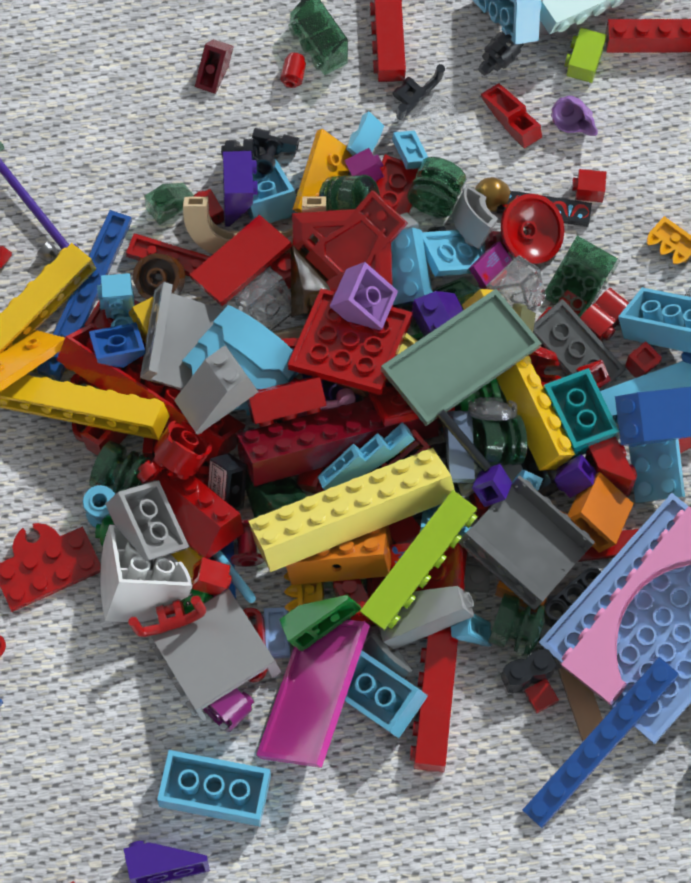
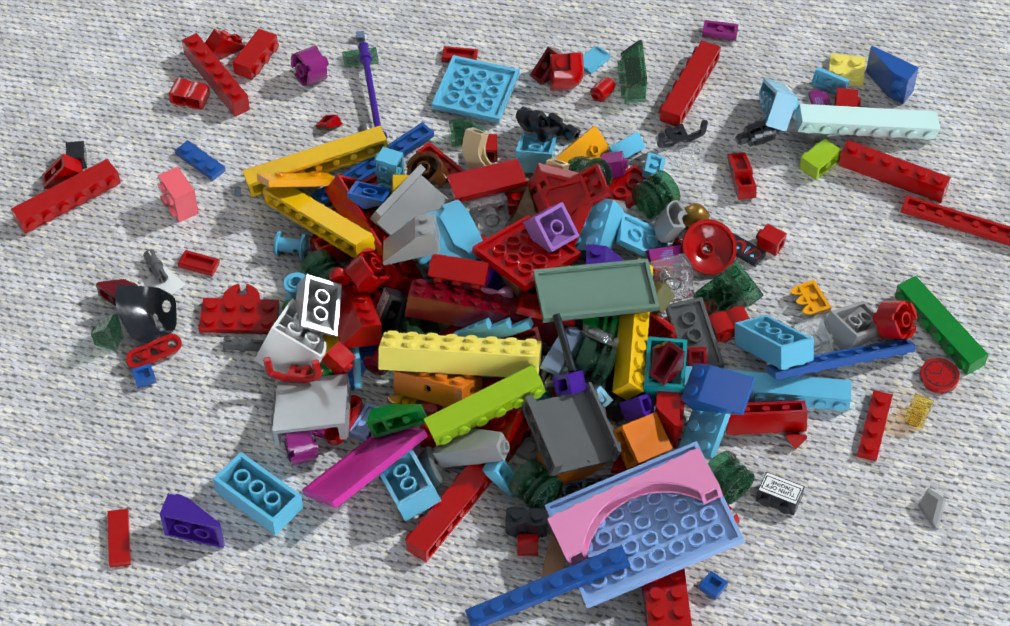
camera: 30 degrees right, 15 degrees down
dark purple slope [223,151,258,227] -> none
medium lavender hair [551,95,598,136] -> none
red panel [625,341,662,378] -> none
none -> dark grey pin [223,337,263,353]
none -> medium azure hose [273,231,308,260]
none -> medium azure plate [432,55,520,124]
none -> red tile [441,46,478,63]
none -> red brick [549,52,584,91]
none -> medium azure piece [583,46,611,74]
none -> dark red slope [648,341,685,385]

